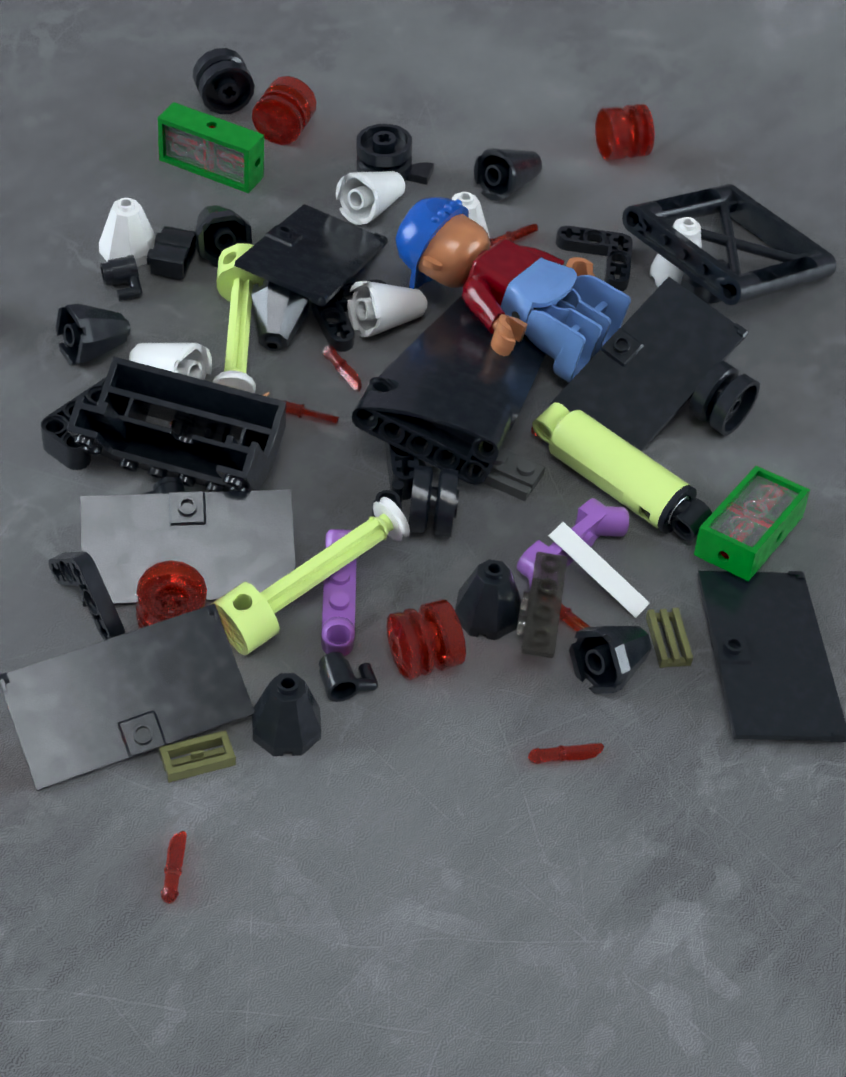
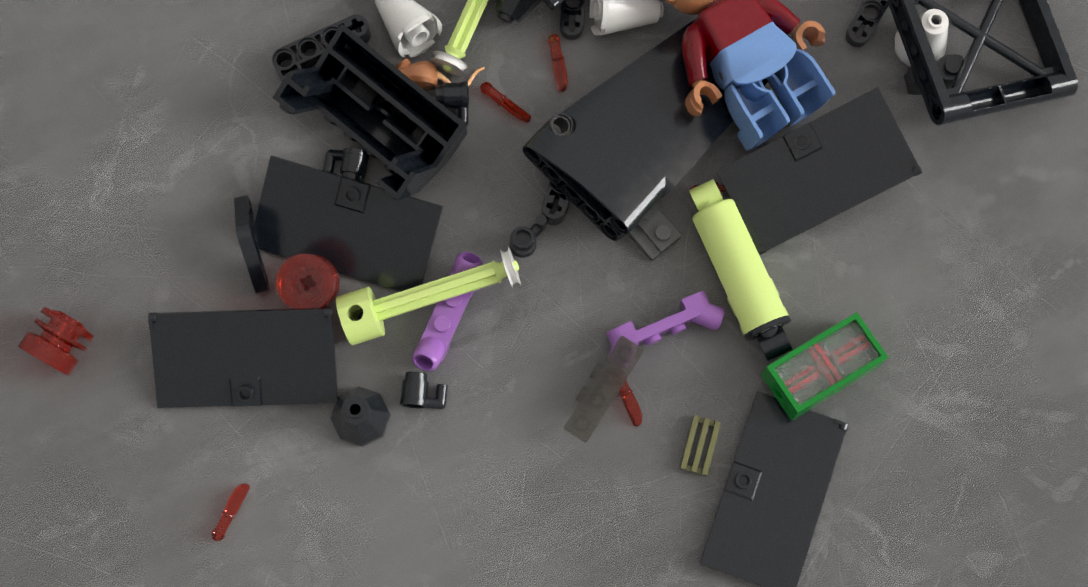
camera: 25 degrees right, 30 degrees up
olive tile [159,730,236,783] -> none
clear red wheel [386,599,466,680] -> none
black wheel [408,465,459,537] -> none
black cone [454,559,522,640] -> none
clear red piece [528,742,604,764] -> none
white sticker [548,522,650,618] -> none
black cone [569,626,652,694] -> none
black wheel [689,361,760,436] -> none

